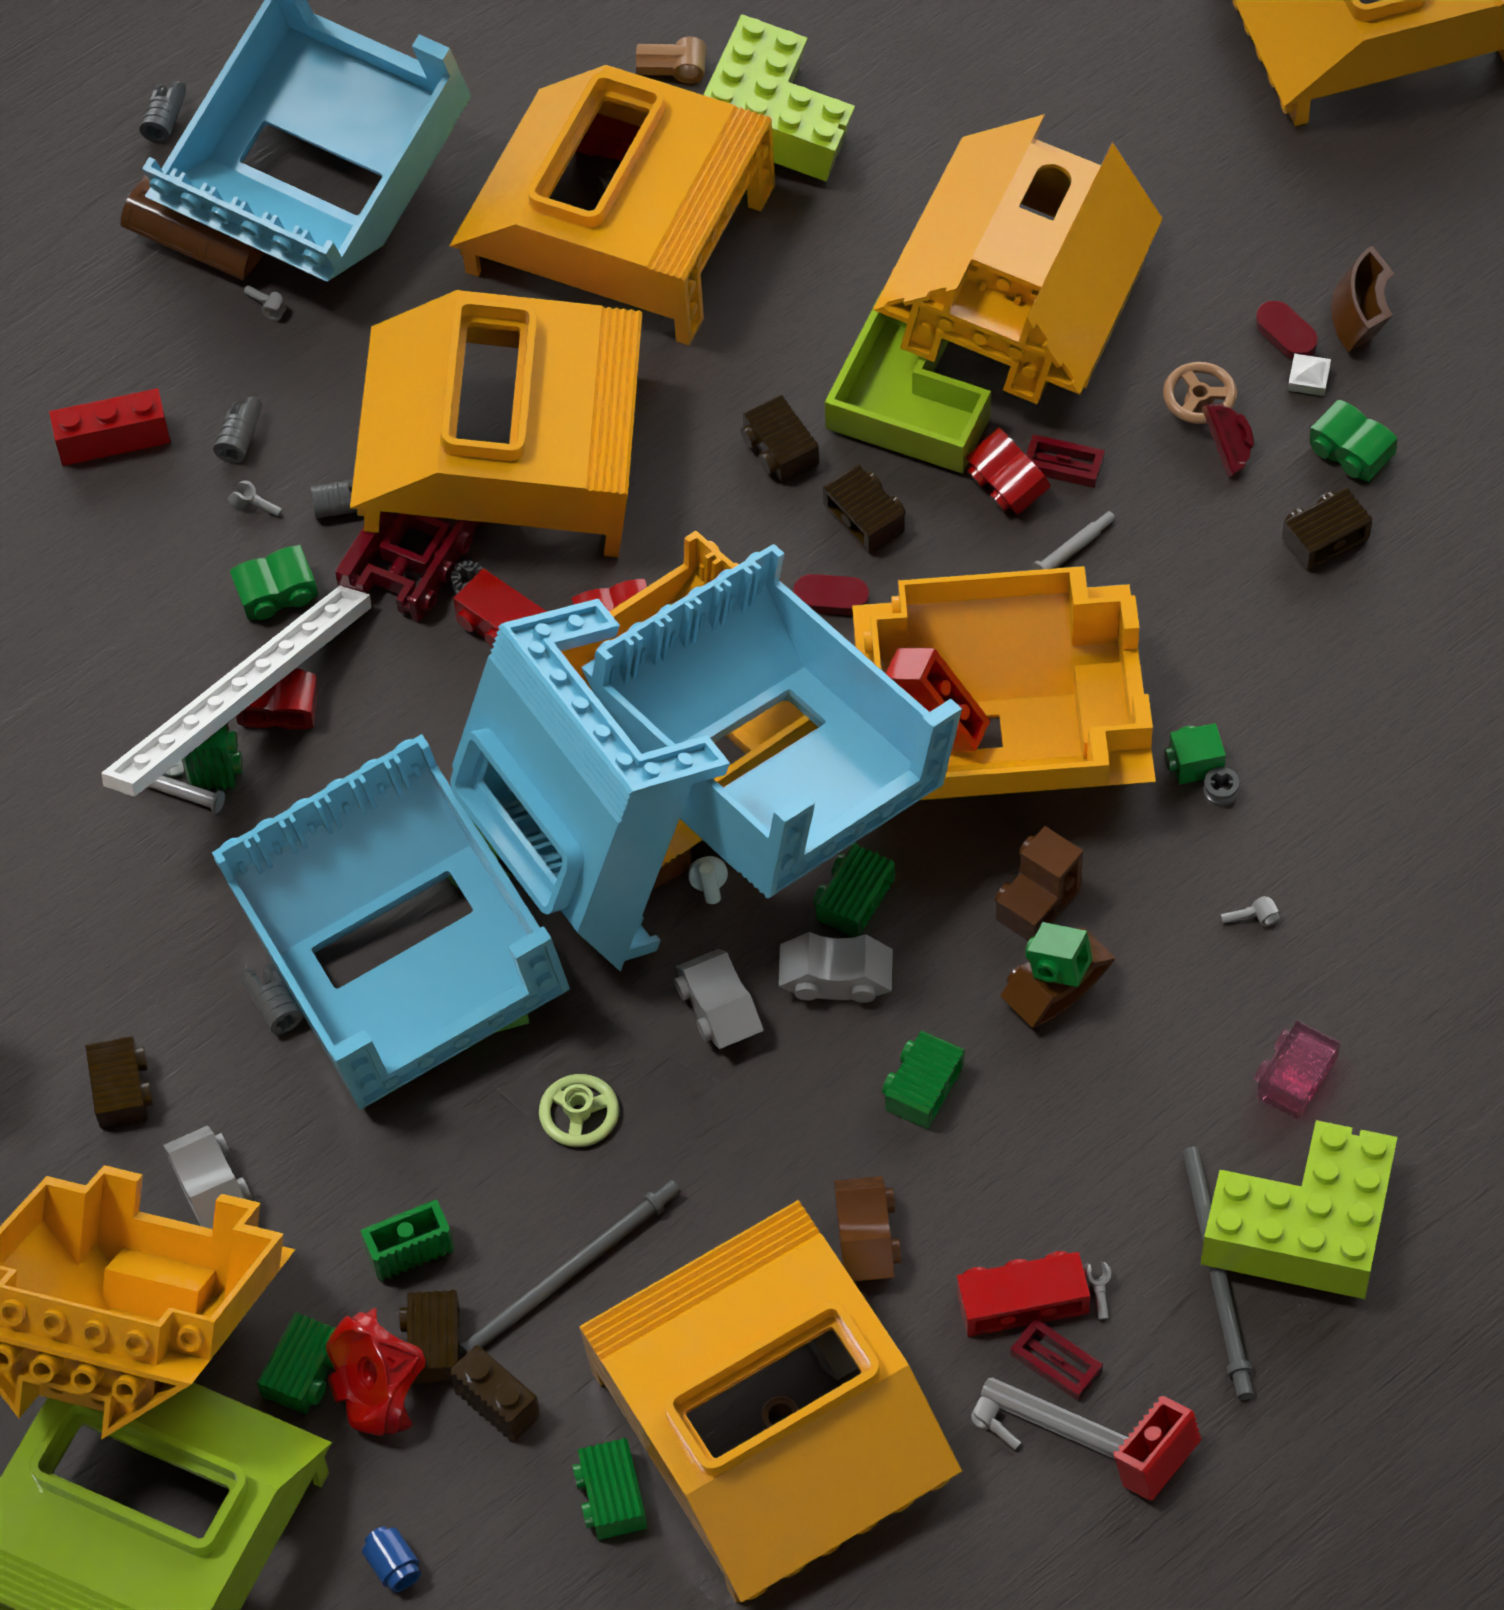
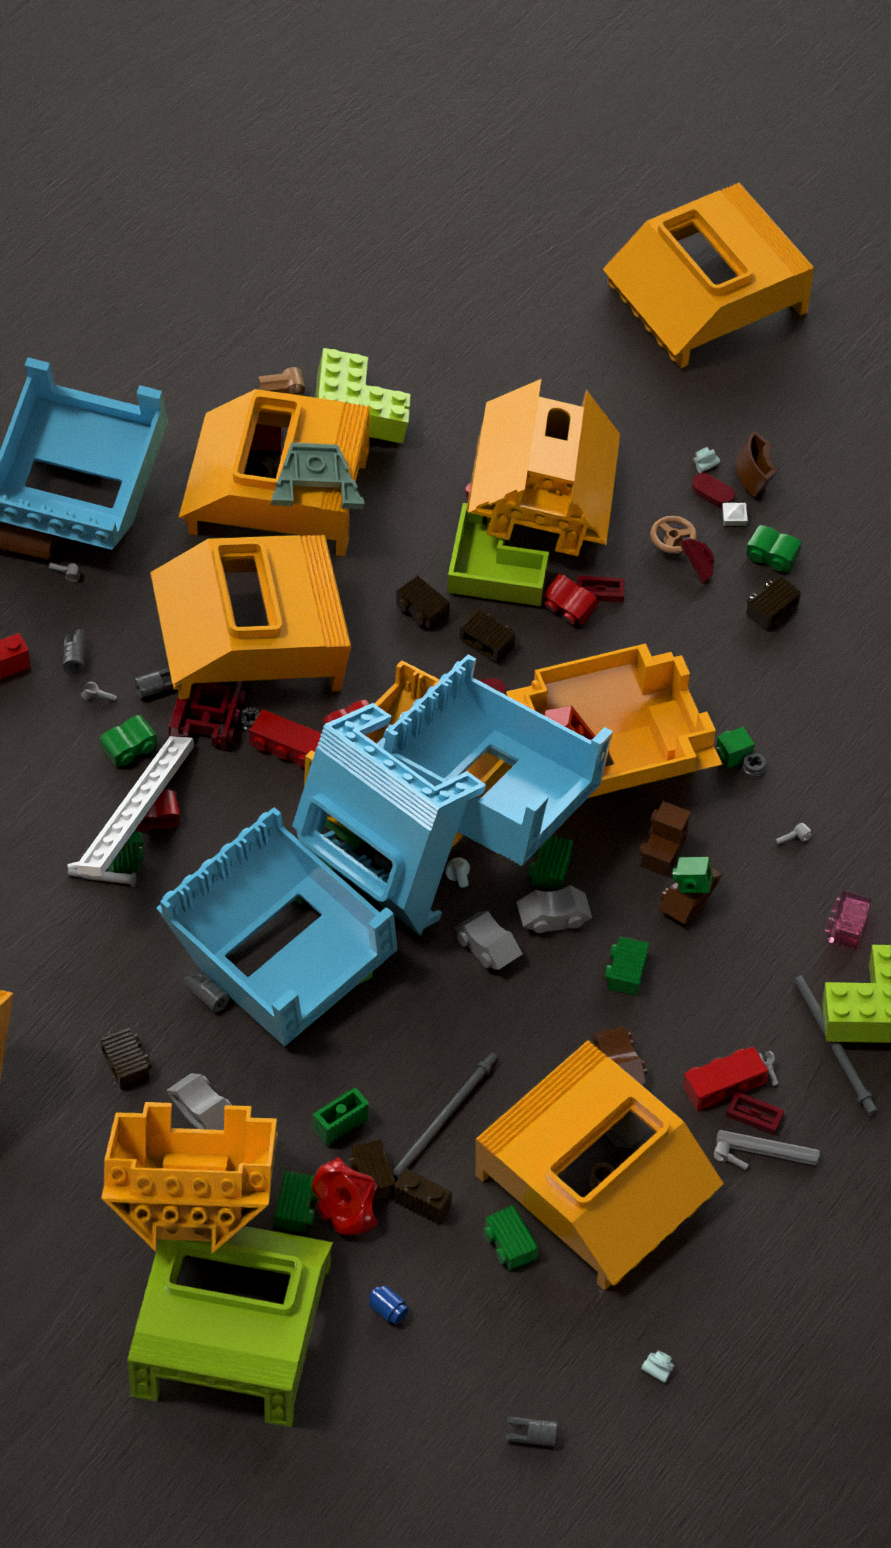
camera: 20 degrees left, 5 degrees down
yellowish green piece [539,1074,619,1147] -> none
light grey piece [1032,511,1115,570] -> none
red brick [1113,1396,1202,1501] -> none
none -> sand green wing [271,443,364,509]
none -> light aqua plate [693,447,720,473]

